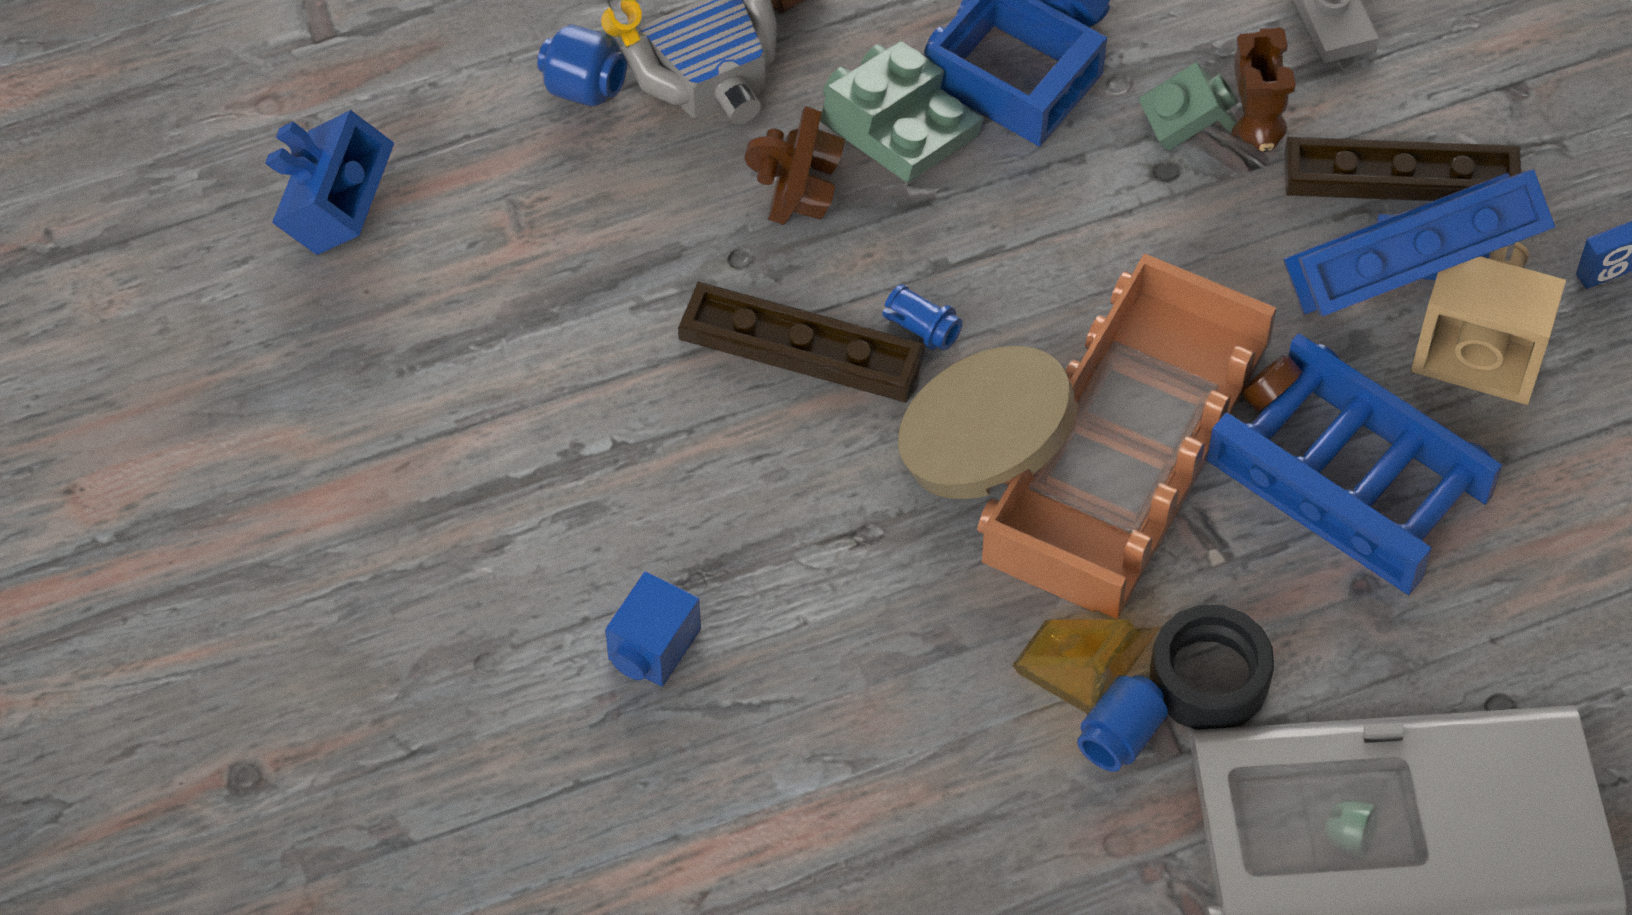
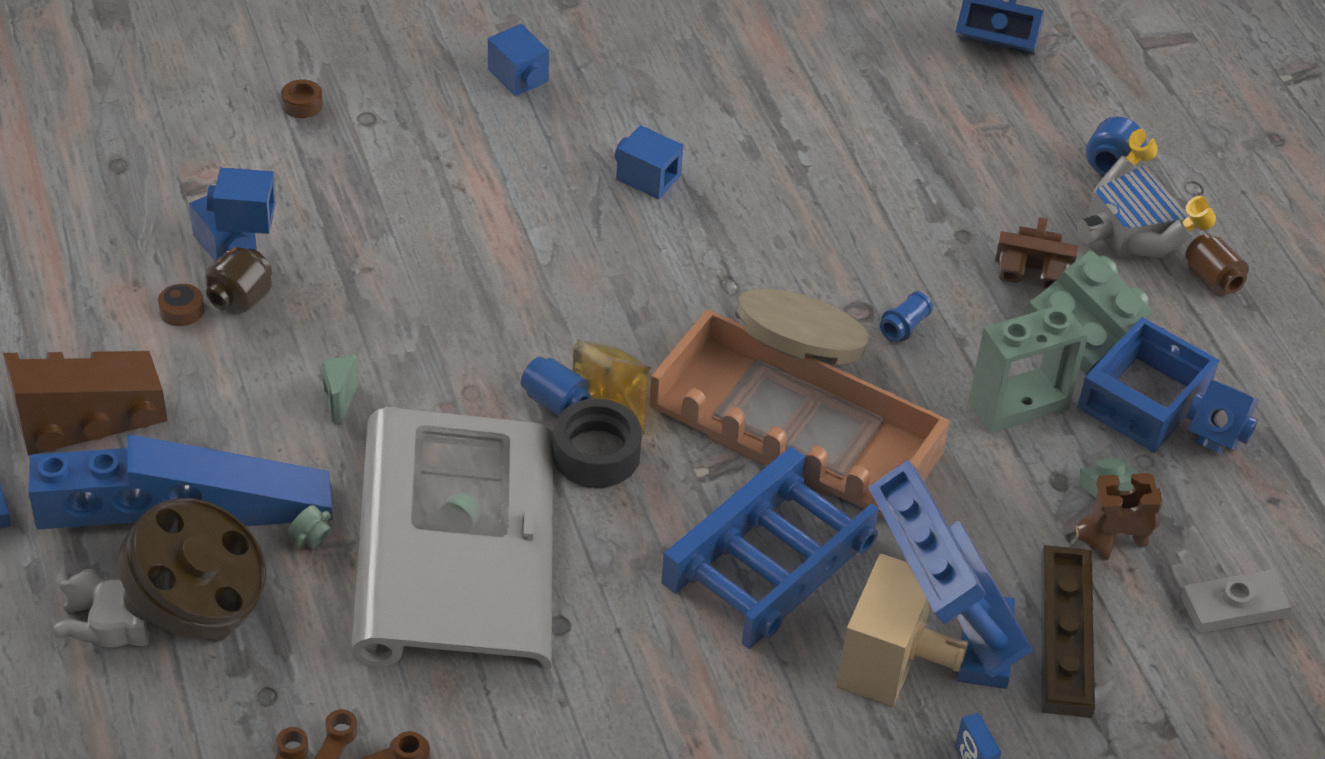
camera: 90 degrees right, 10 degrees down
dark brown tile [678,281,925,403] -> none
reddish brown tile [1242,355,1303,411] -> none
none -> blue brick [487,24,549,96]
none -> sand green window [968,303,1088,433]

